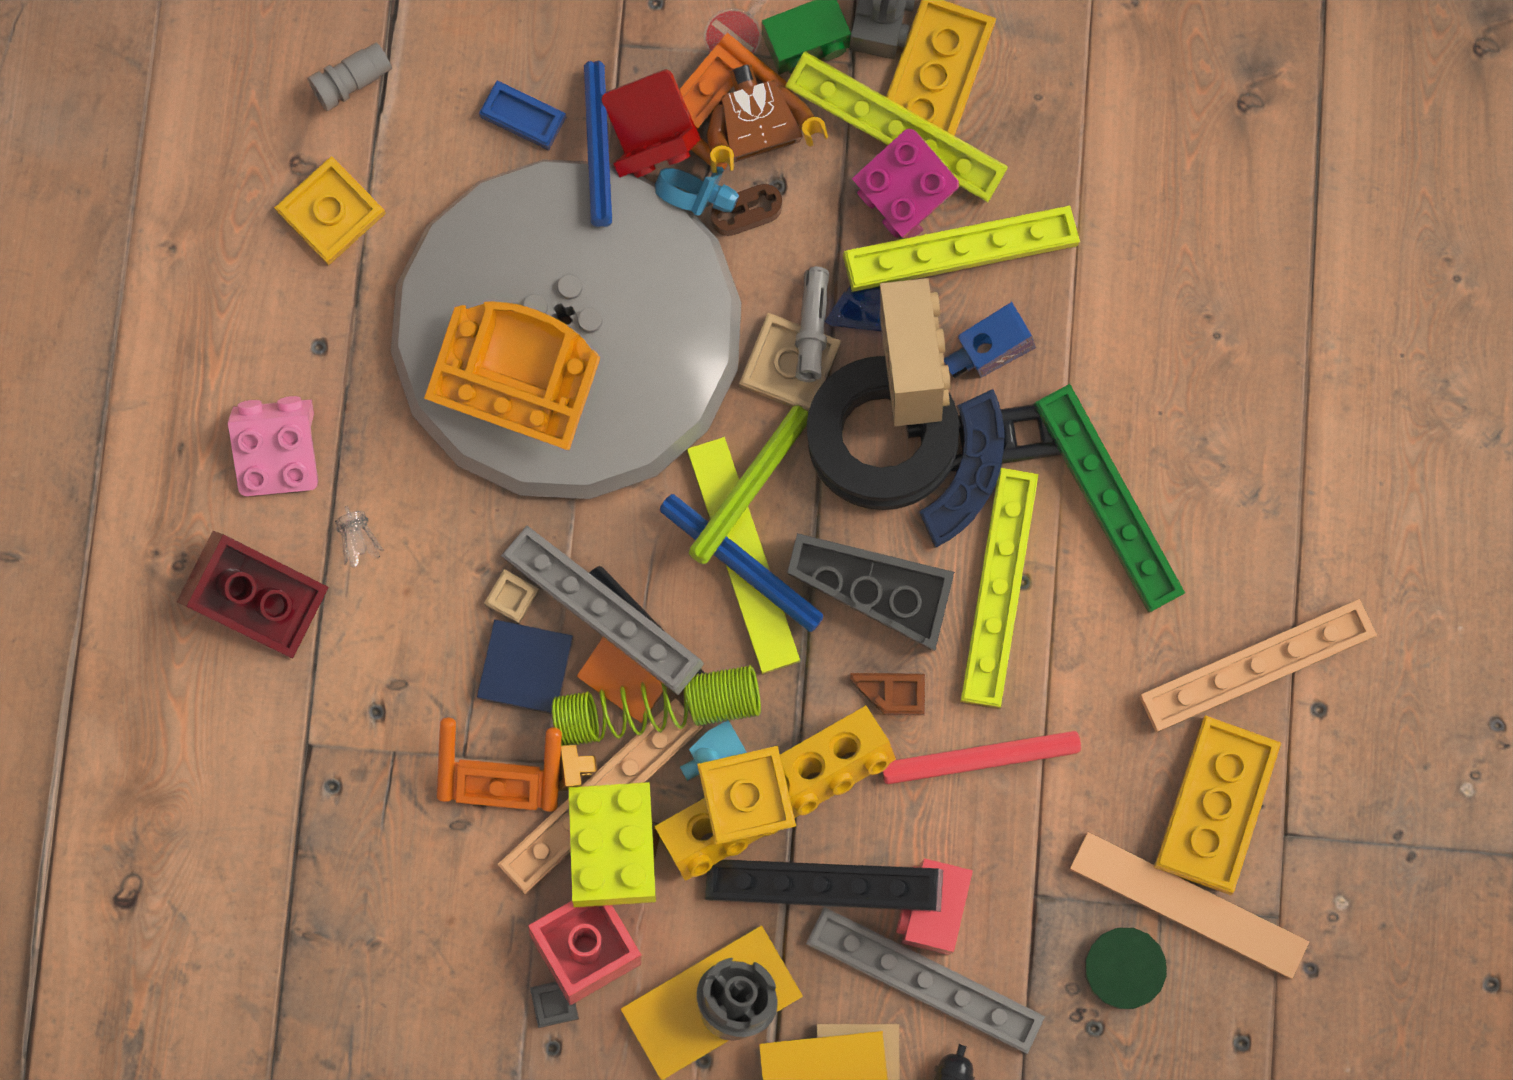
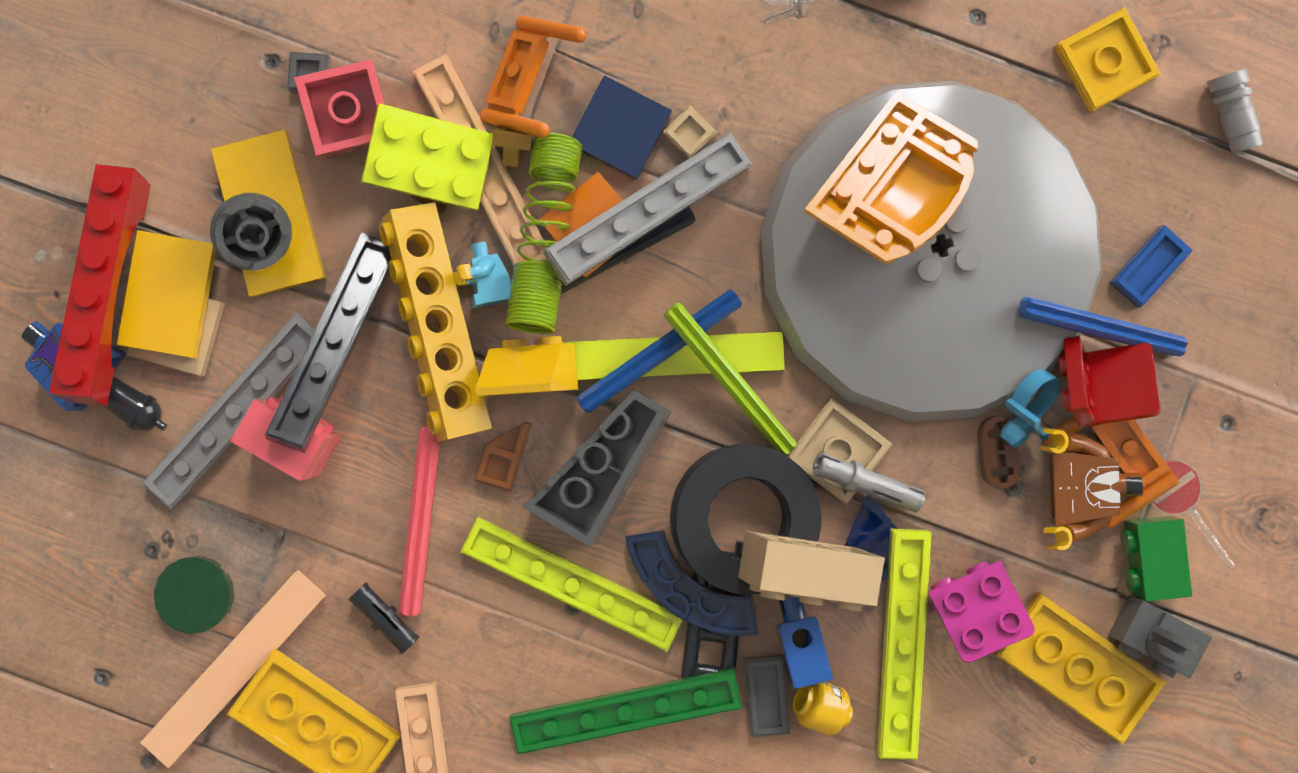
camera: 105 degrees right, 10 degrees up
yellow tile [697,746,796,845] -> none
neon yellow tile [785,51,1008,202] -> none
none -> black pin [348,582,420,654]
none -> yellow slope [475,336,578,396]
none -> dark grey tile [744,655,790,737]
none -> yellow head [793,681,853,736]

